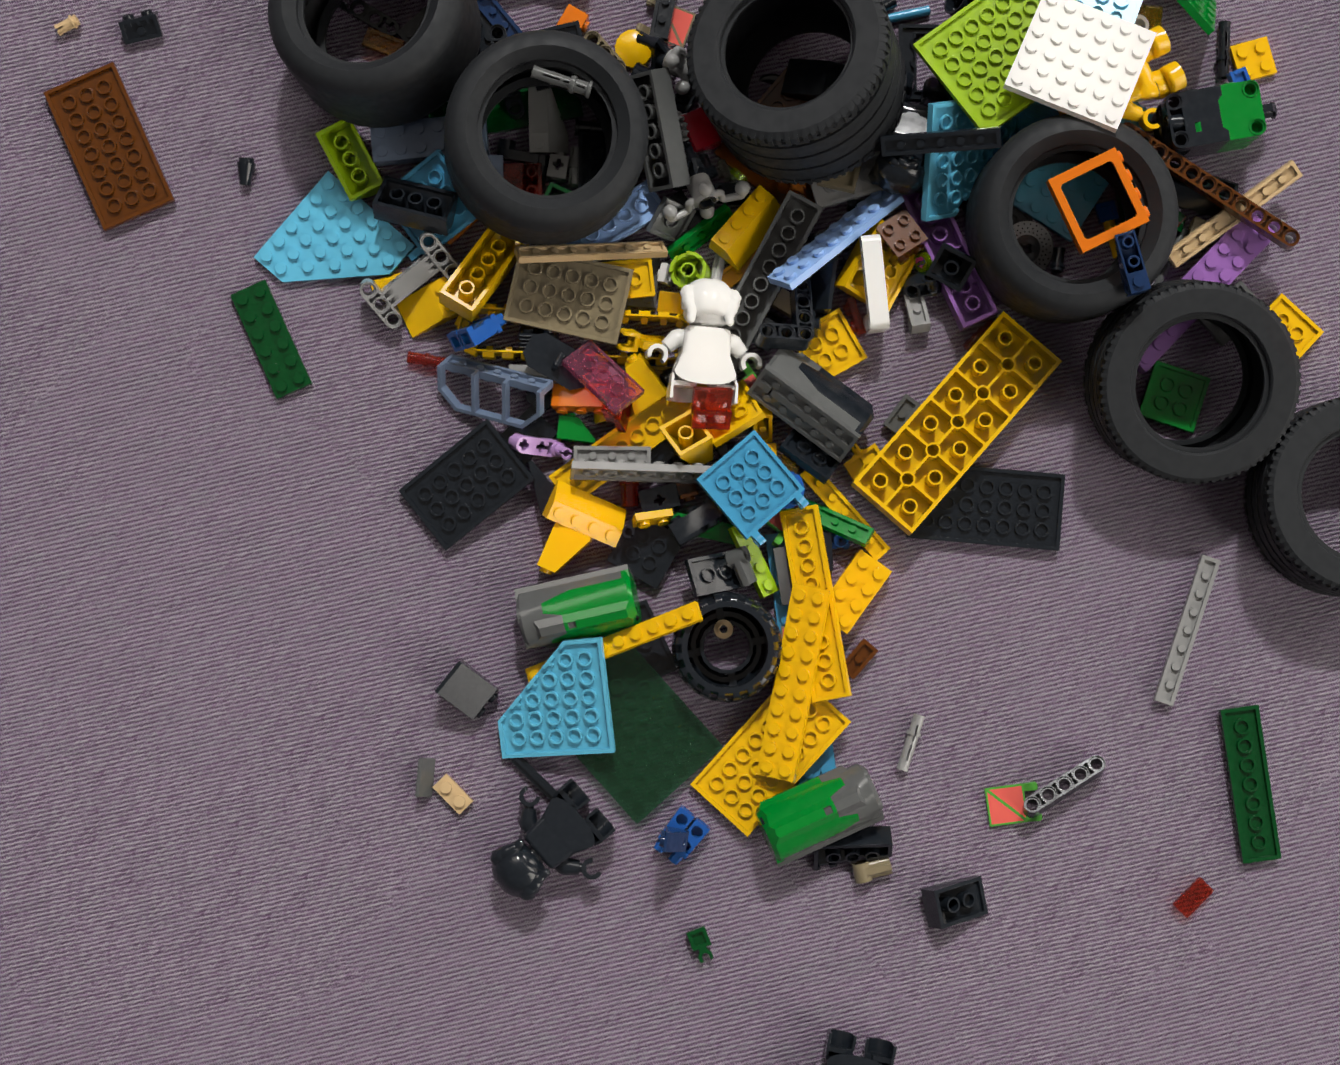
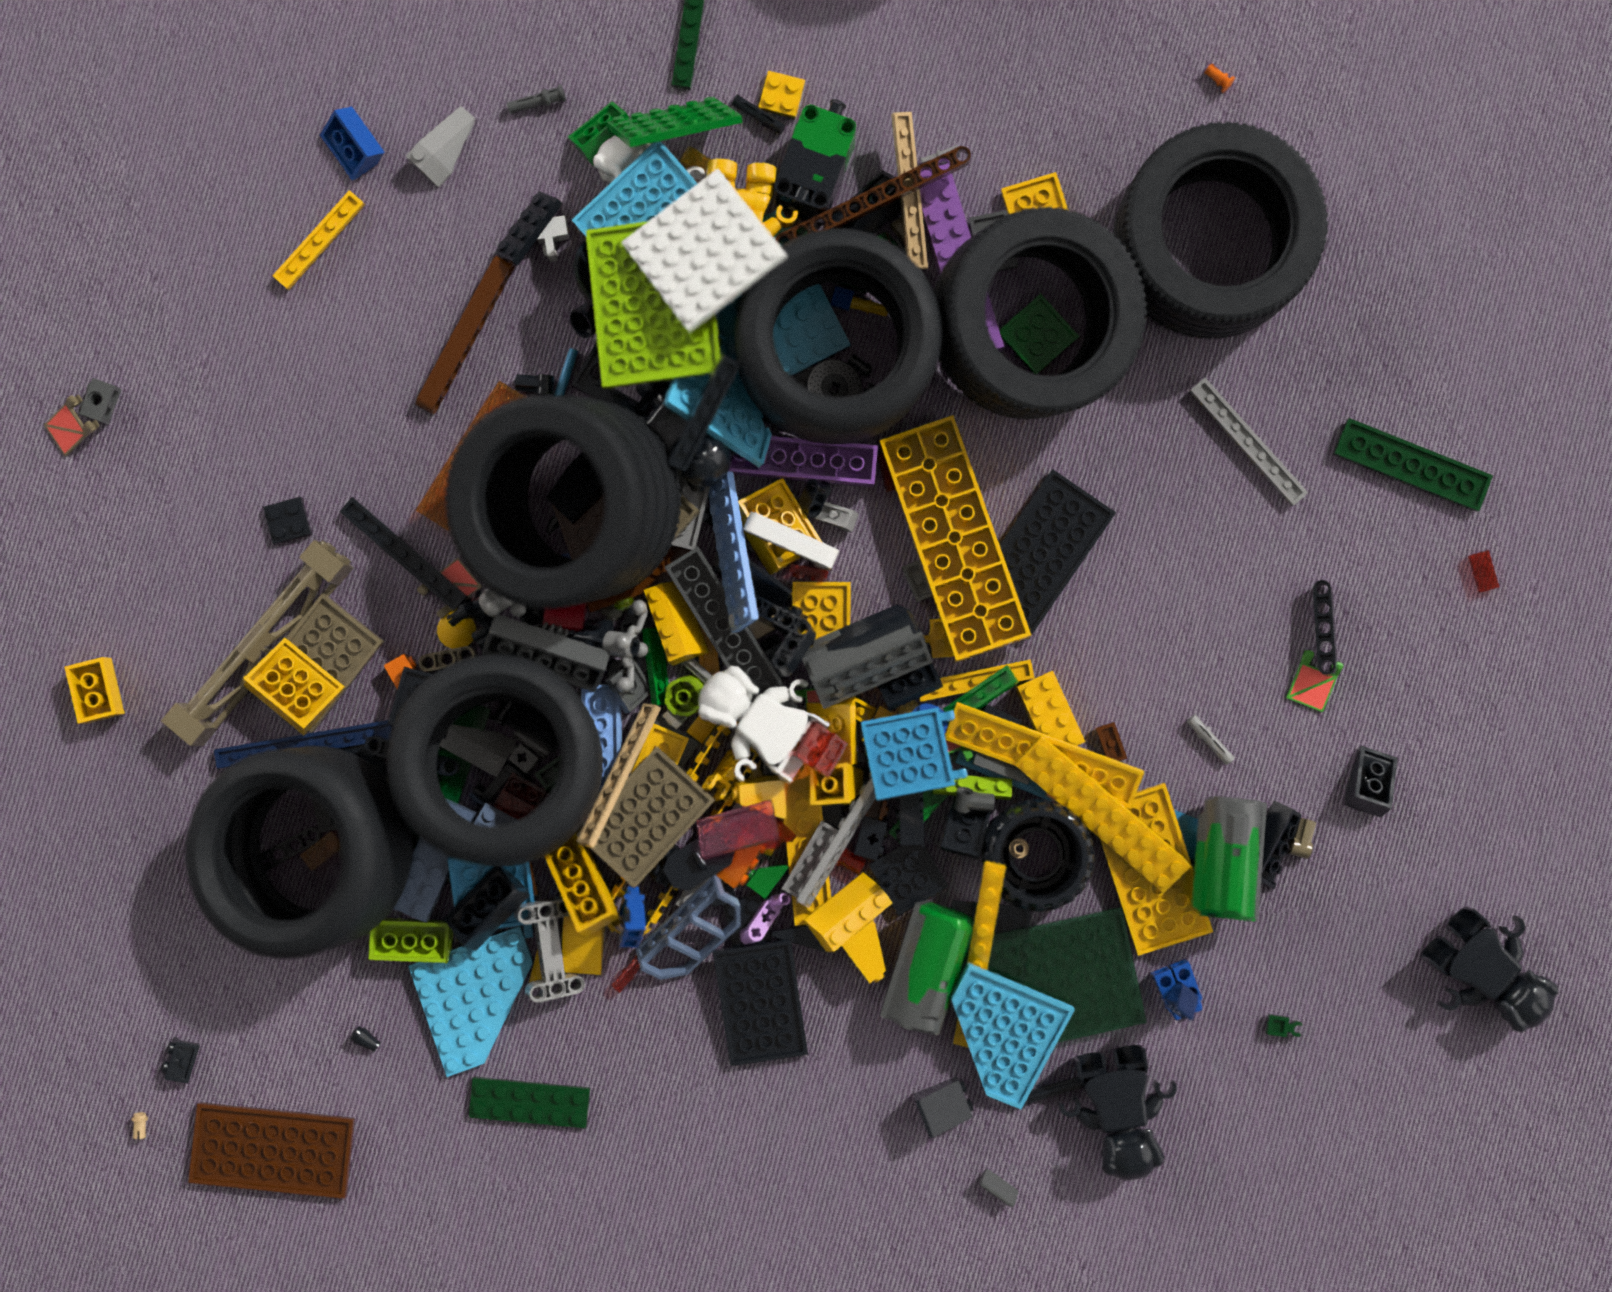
camera: 55 degrees left, 0 degrees up
tan plate [433,773,474,815] -> none
dark grey pin [531,65,593,99] -> none
yellow plate [631,508,674,529] -> none
blue plate [831,533,850,550] -> none
reddish brown bracket [876,210,928,267] -> none
clear neon green tile [914,252,932,272] -> none
black slope [926,242,977,292] -> none
orange piece [1045,147,1150,255] -> none
dark blue slope [1114,230,1151,297] -> none
blue plate [1226,66,1251,83] -> none

